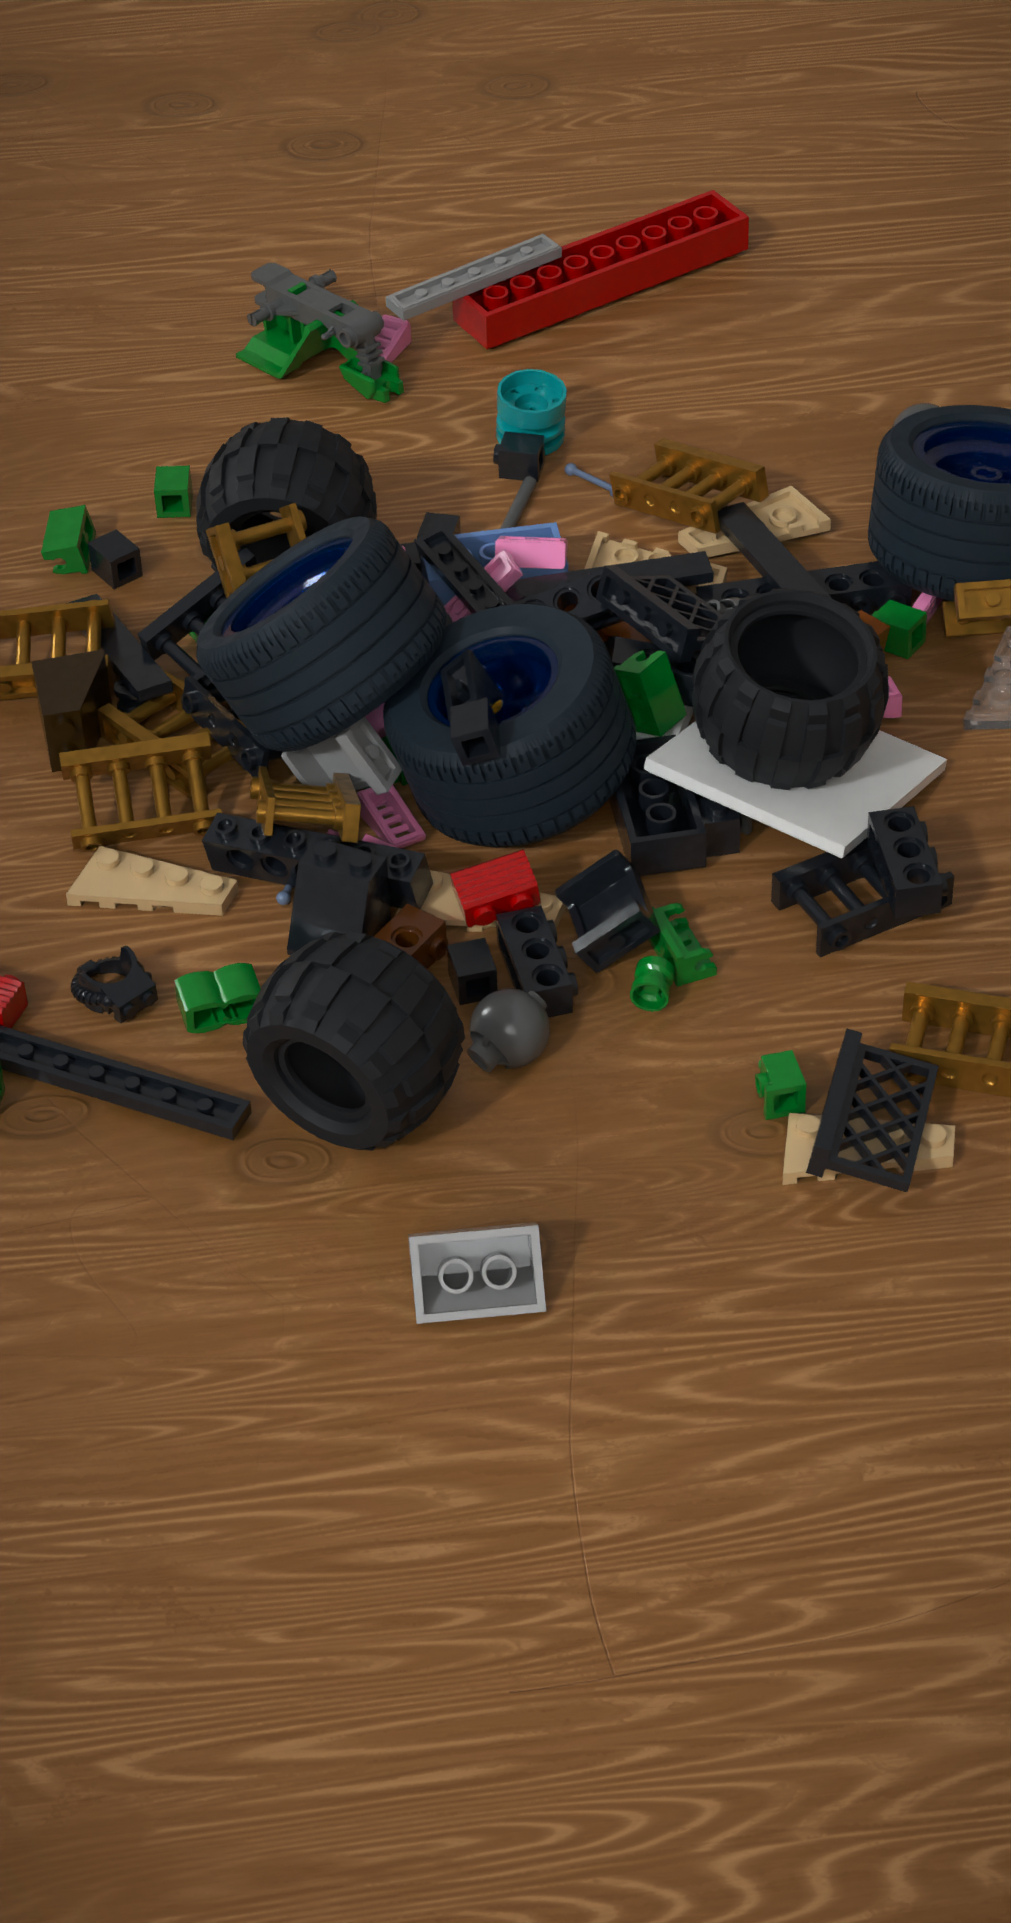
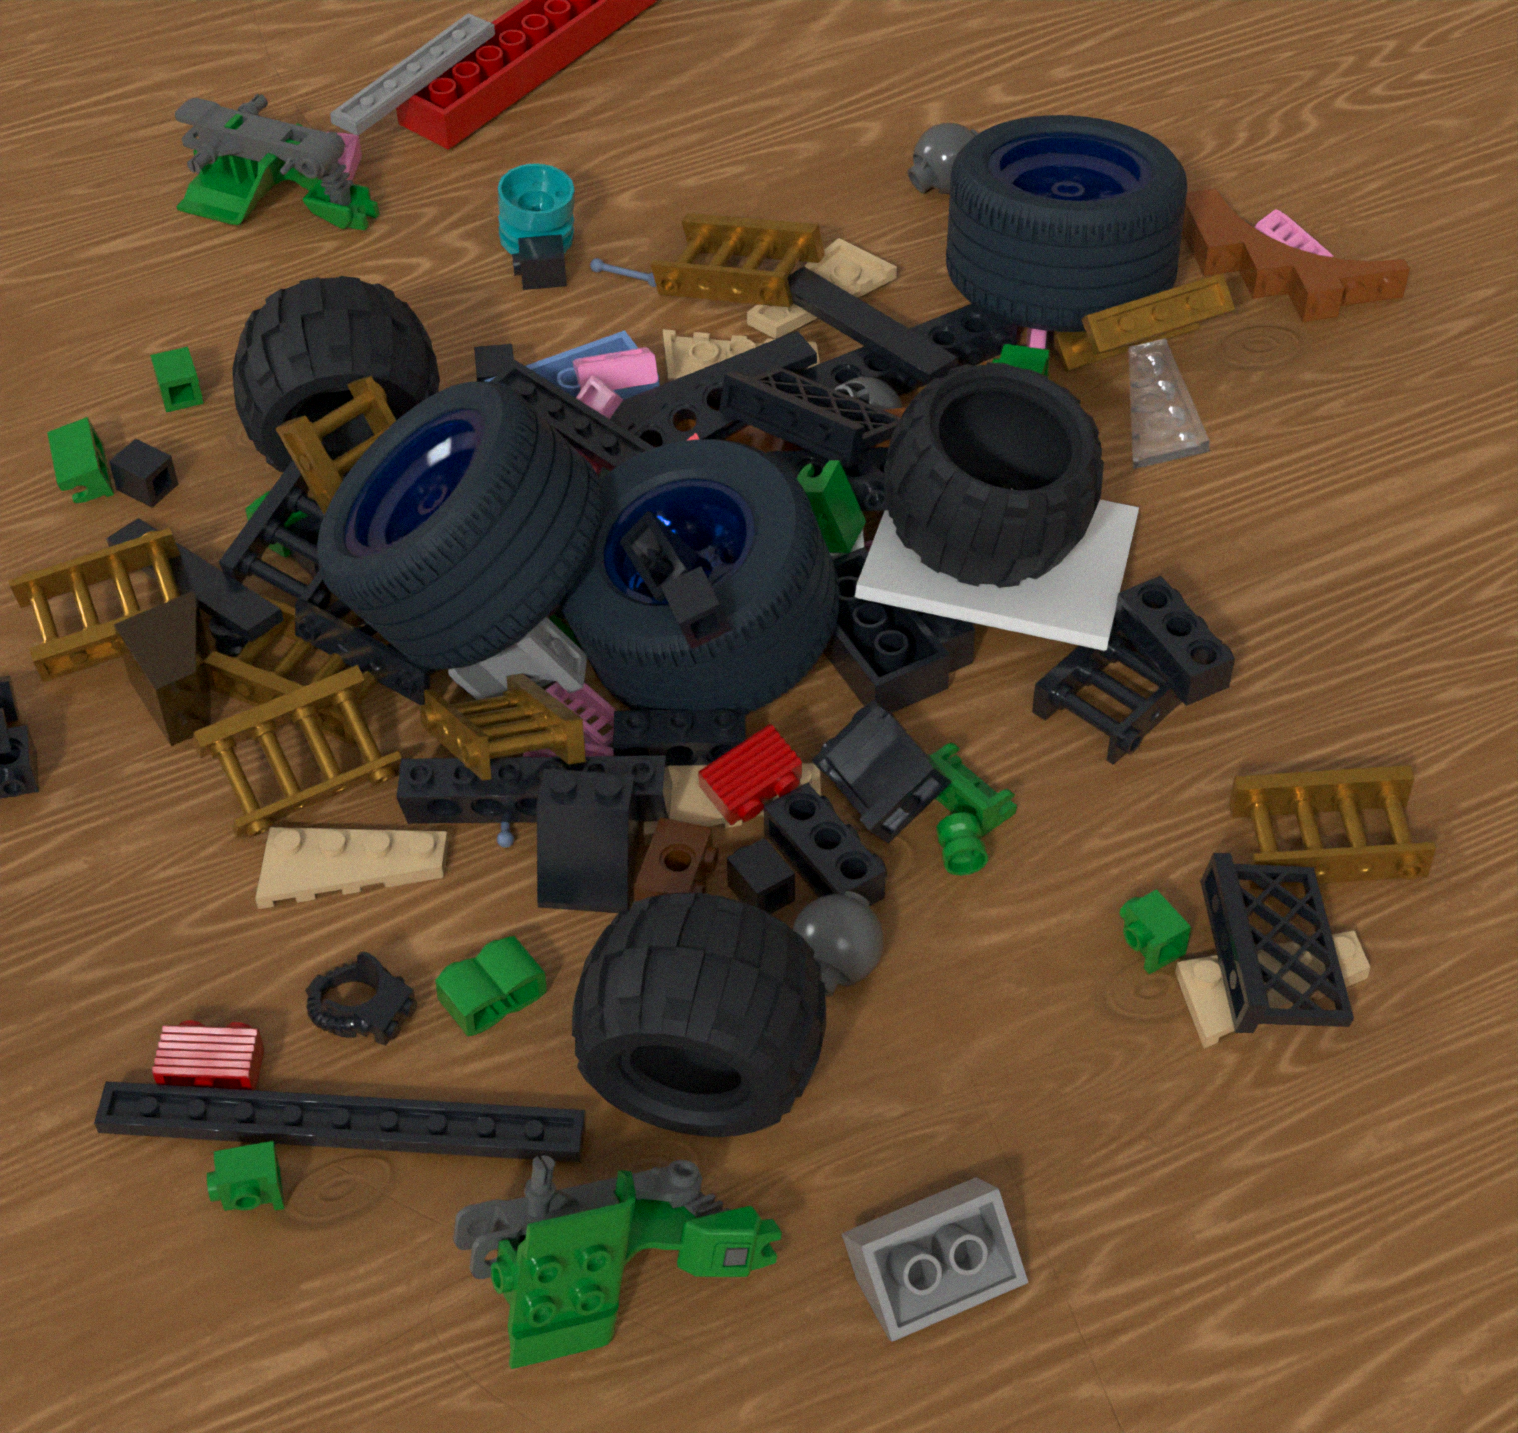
camera: 20 degrees left, 5 degrees up
dark grey bar [500,476,537,529] -> none
none -> green piece [453,1155,782,1369]
none -> black brick [613,708,746,766]

